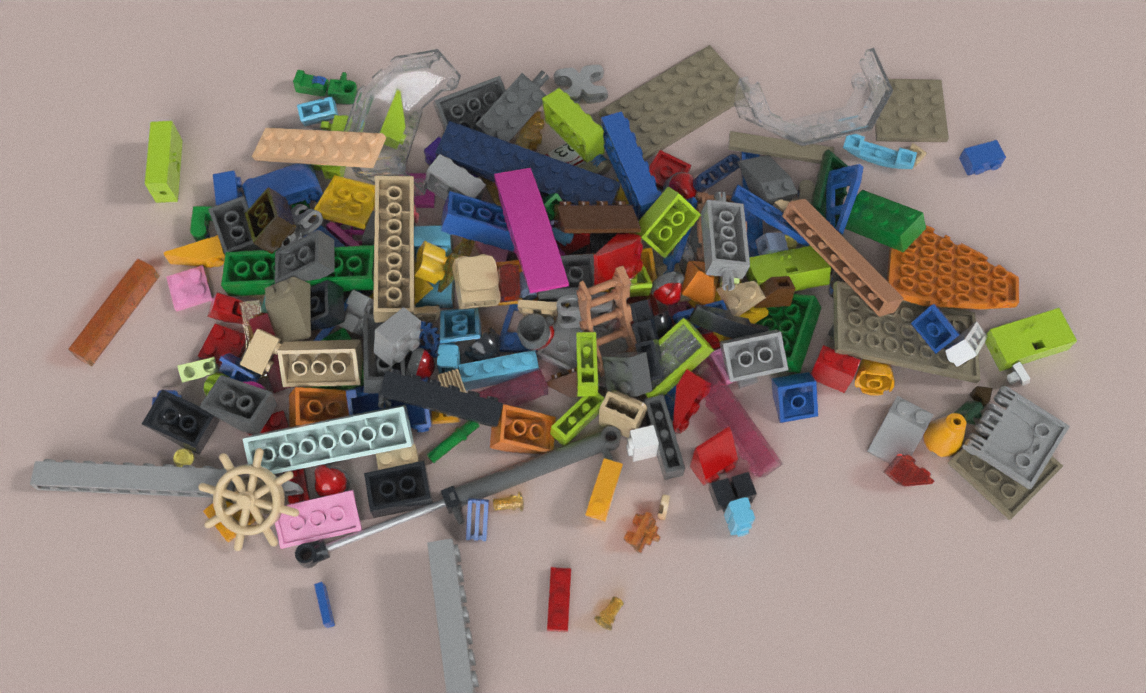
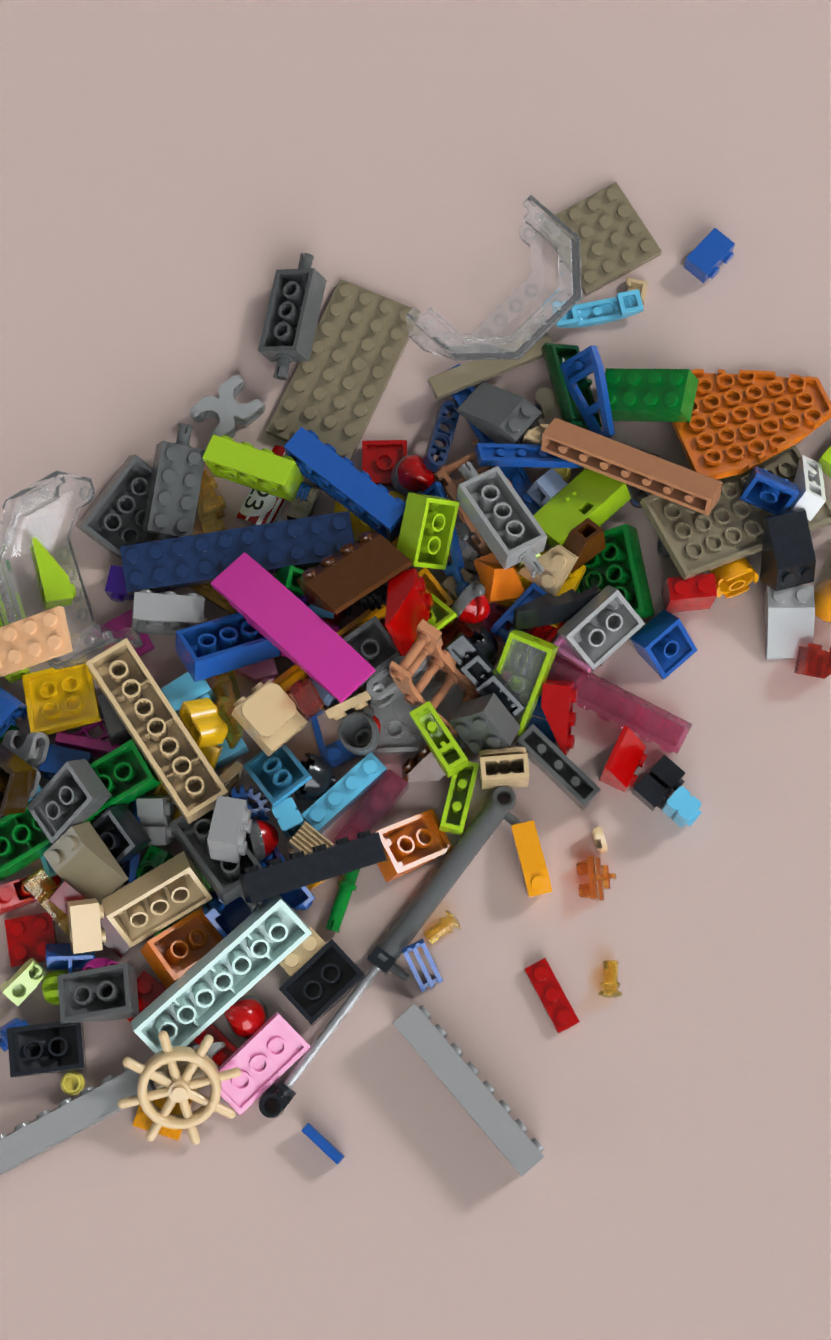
camera: 25 degrees left, 10 degrees up
white brick [626,425,659,462] -> none
none -> dark grey brick [258,253,327,381]
none -> black slope [760,508,816,591]

